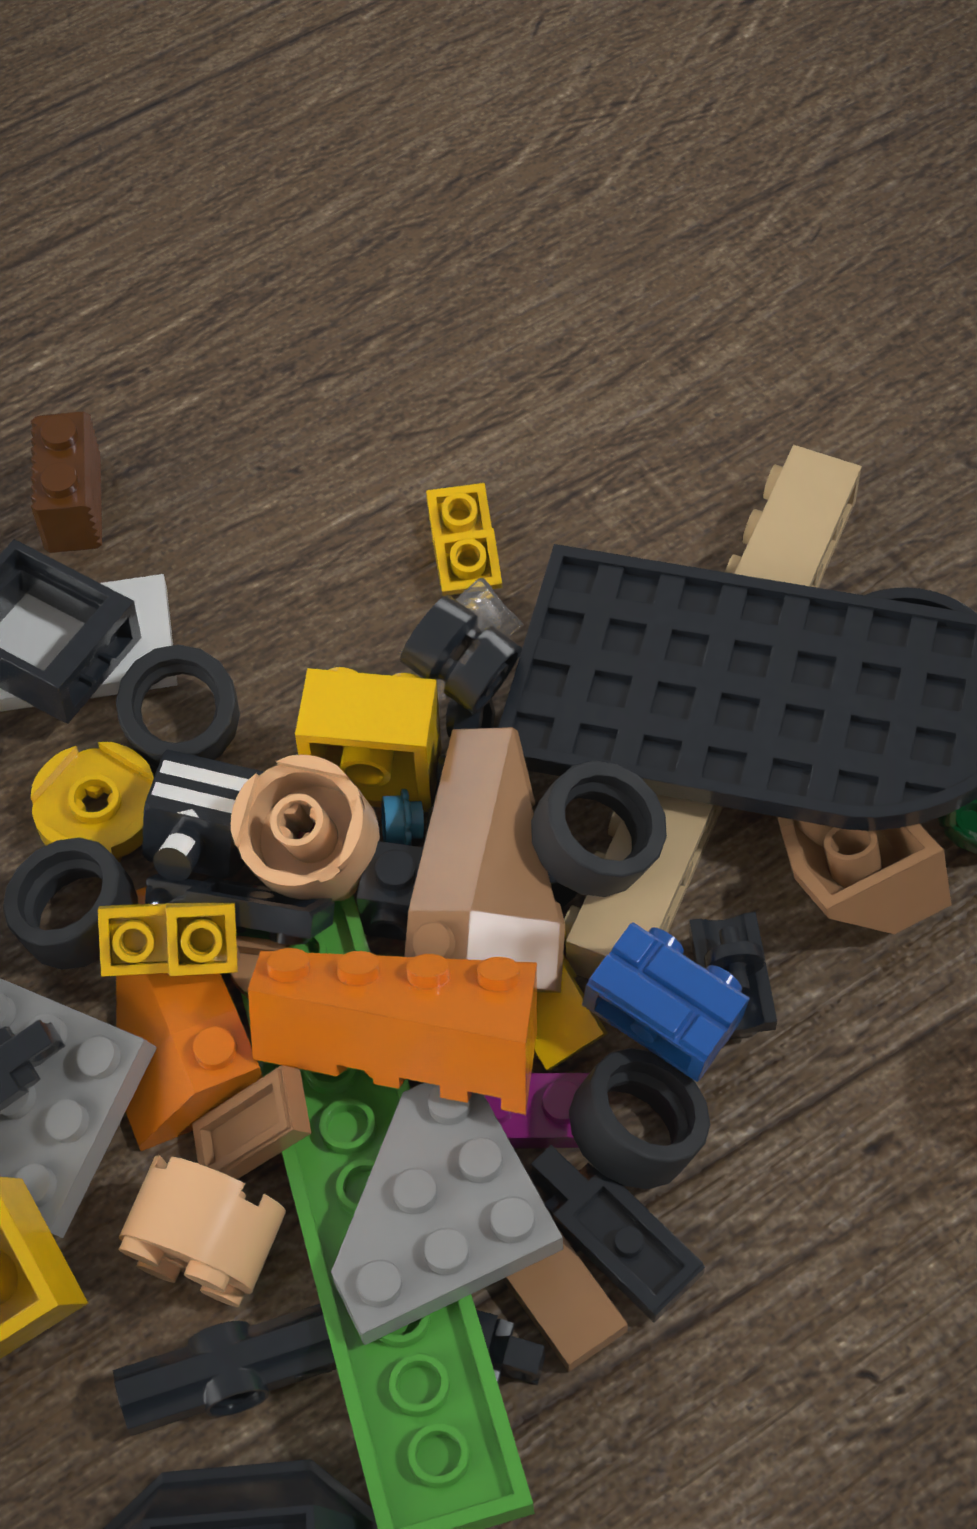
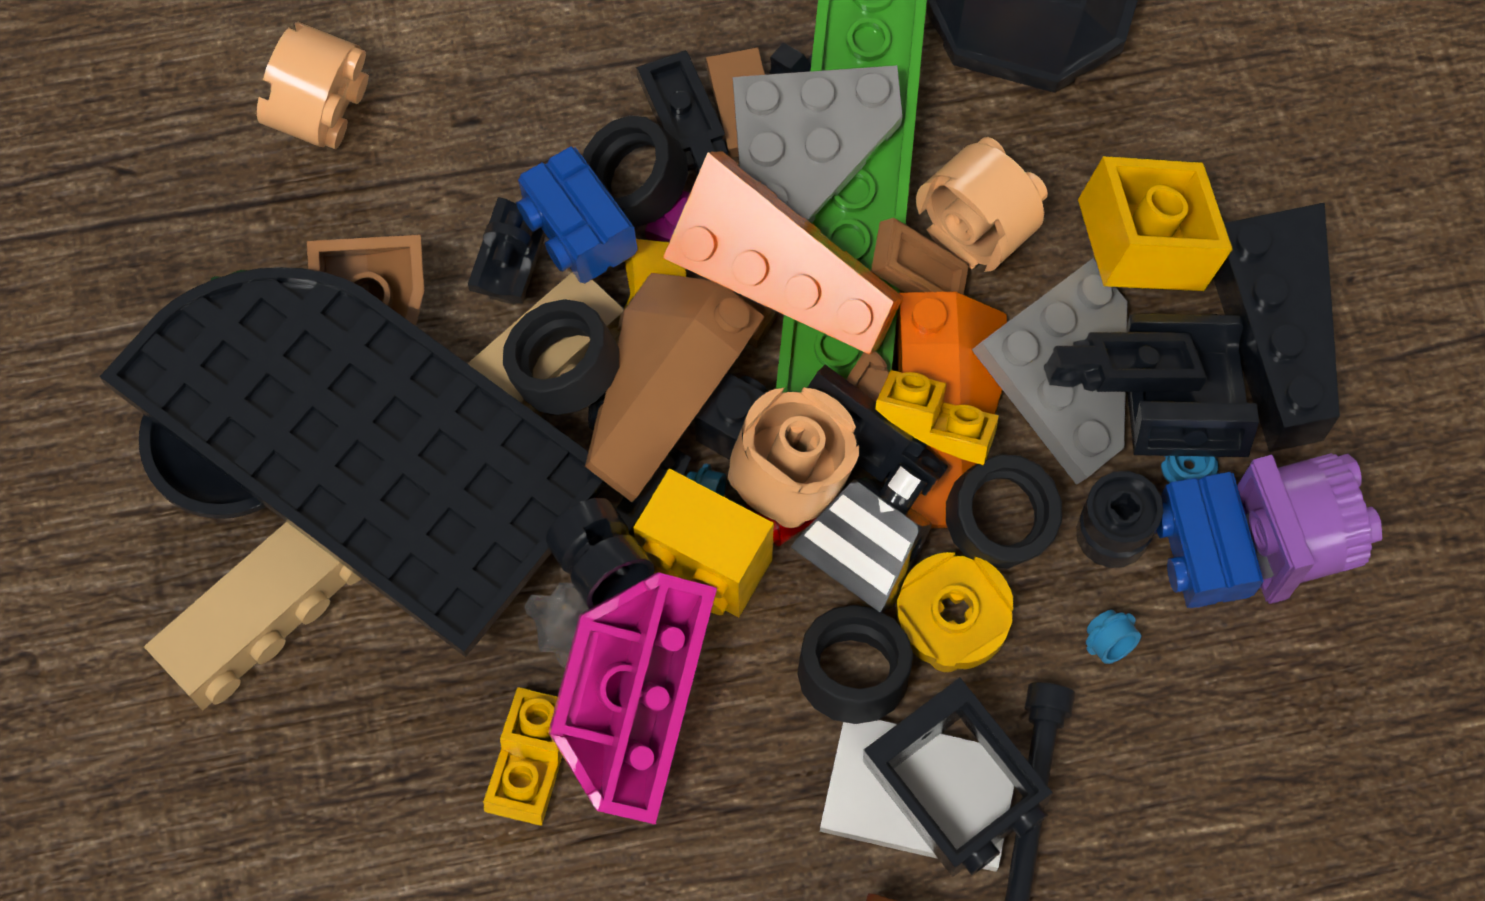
camera: 160 degrees left, 10 degrees up
black piece [113,1304,337,1436] -> none
none -> dark pink wedge [548,572,717,824]

